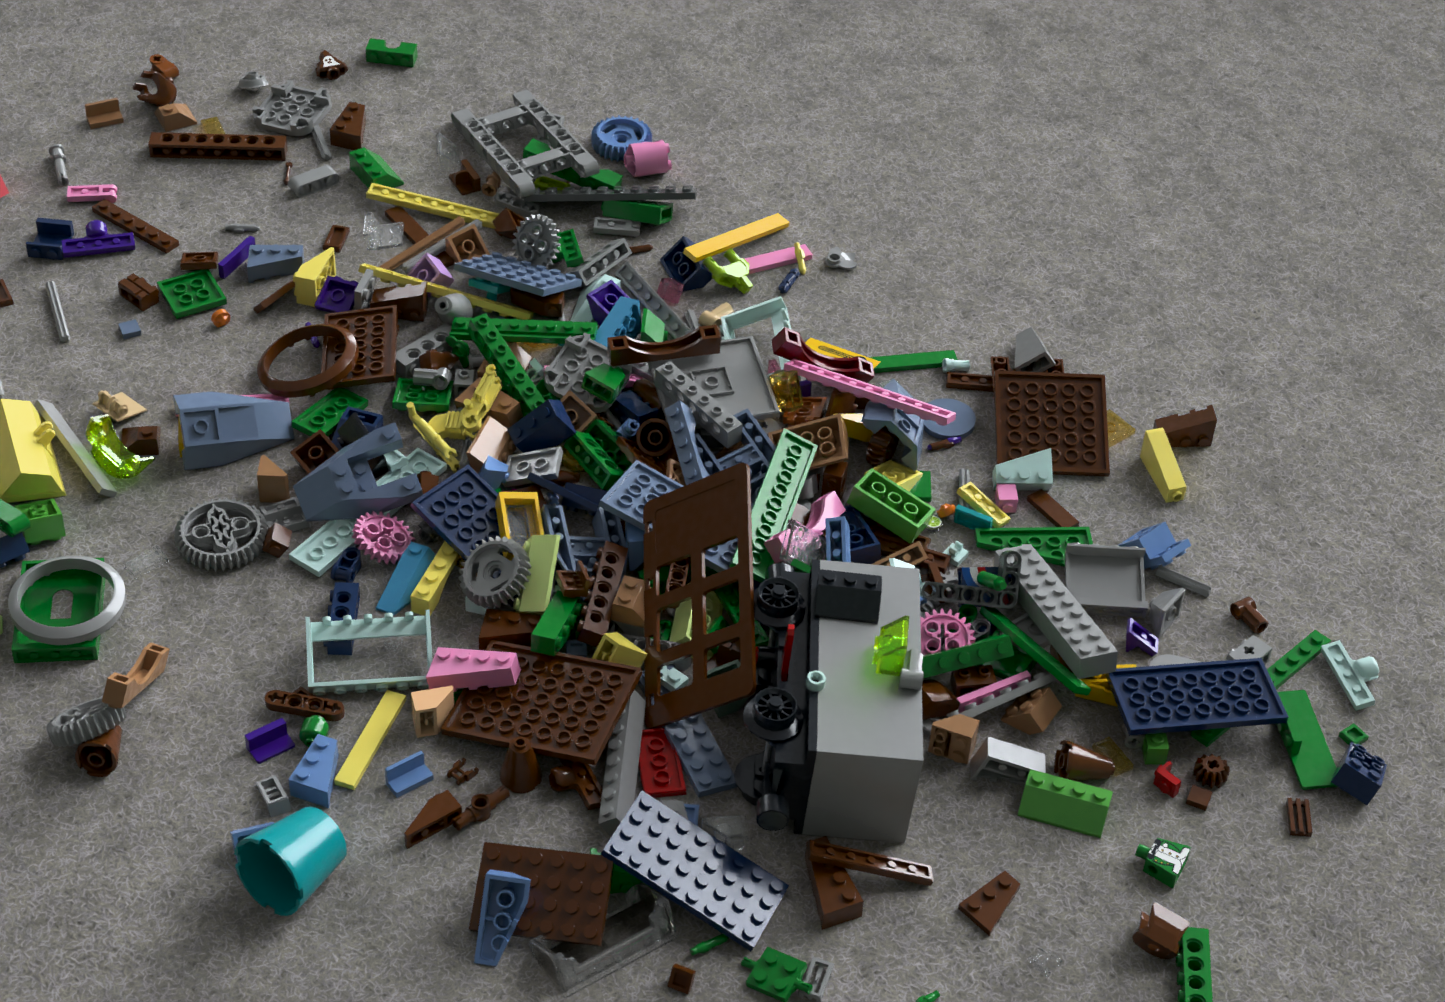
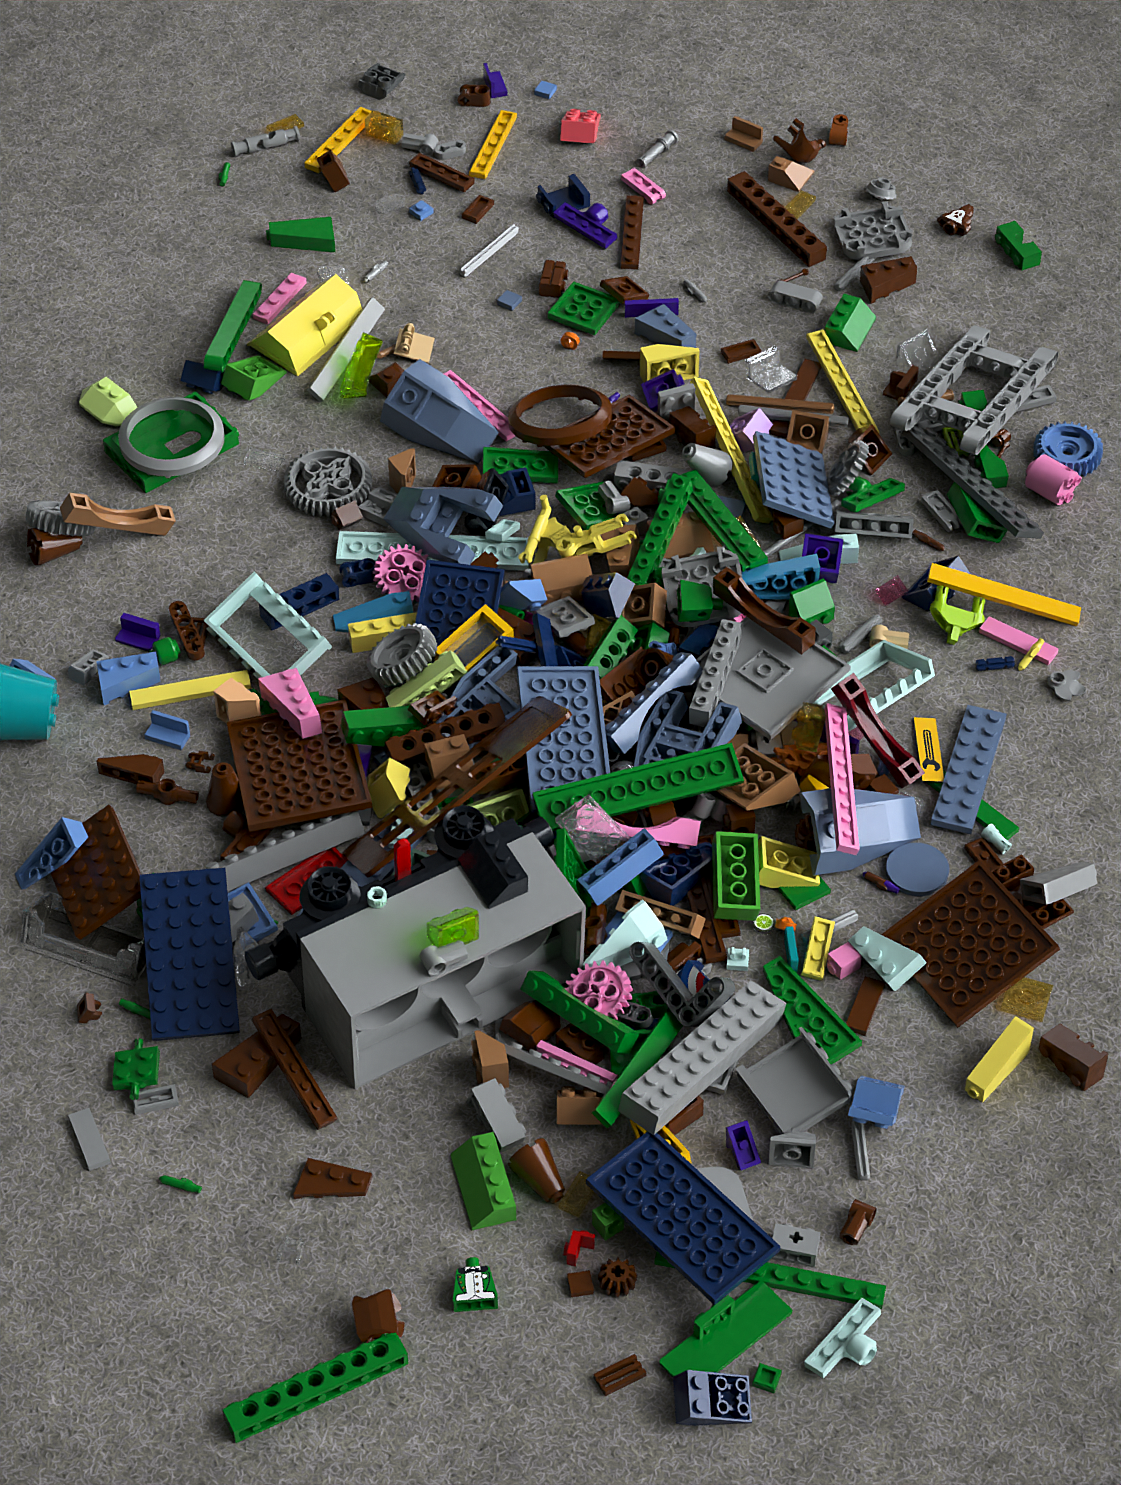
camera: 60 degrees right, 5 degrees up
light grey tile [615,261,691,339] -> none
green cylinder [977,571,1007,591] -> none
none -> sand blue plate [931,705,1007,834]

